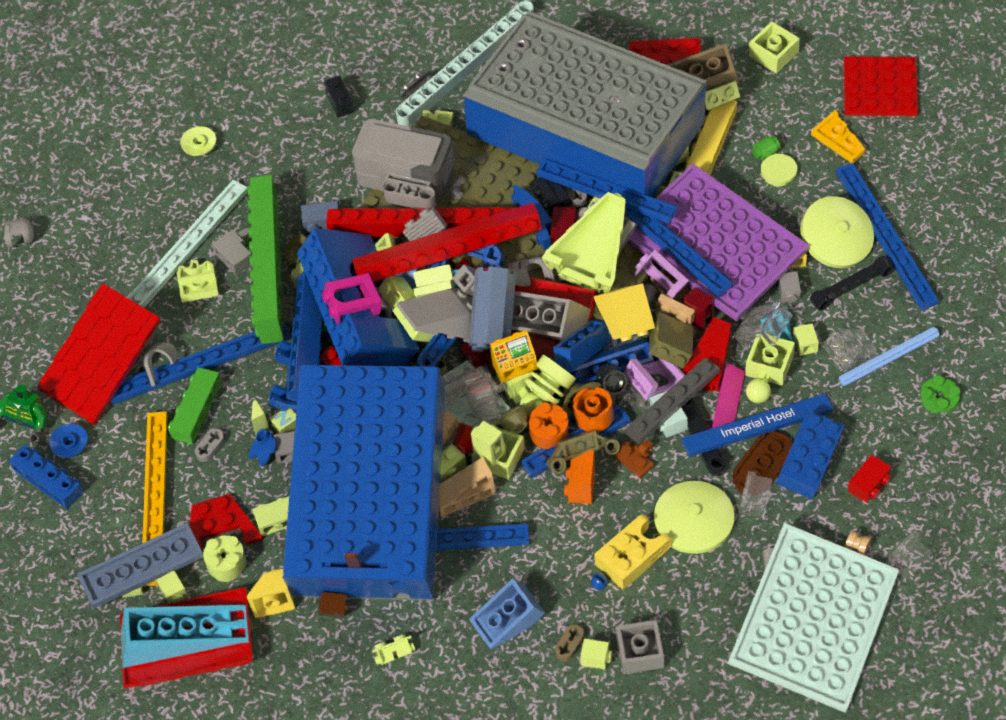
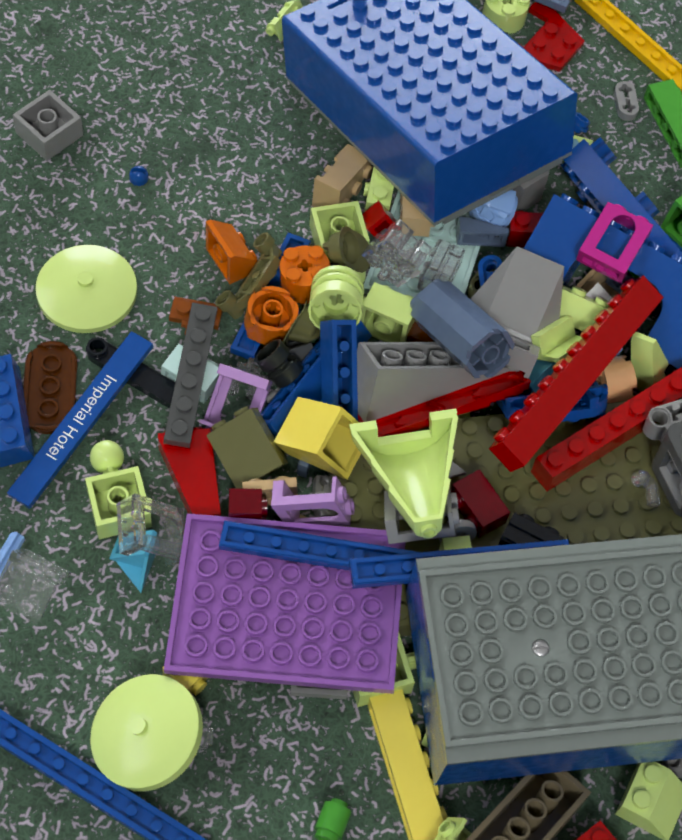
camera: 130 degrees right, 5 degrees up
yellowish green slope [252,400,269,435] -> none
light grey brick [403,207,448,241] -> none
blue plate [436,524,529,551] -> none
medium blue slope [469,578,545,650] -> none
yellowish green brick [471,421,505,467] -> none
yellow slope [490,330,538,383] -> none
light grey helmet [508,257,556,286] -> none
blue slope [511,185,552,251] -> none
dark tan beam [555,625,584,662] -> none
yellowish green brick [580,639,612,669] -> none
light yellow brick [594,514,672,590] -> none
dark pink slope [712,363,745,428] -> none
clear panel [739,471,772,518] -> none
yellowish green tile [761,154,797,186] -> none
light grey brick [778,272,801,303] -> none
yellowish green brick [793,324,819,356] -> none
black piece [810,256,894,311] -> none

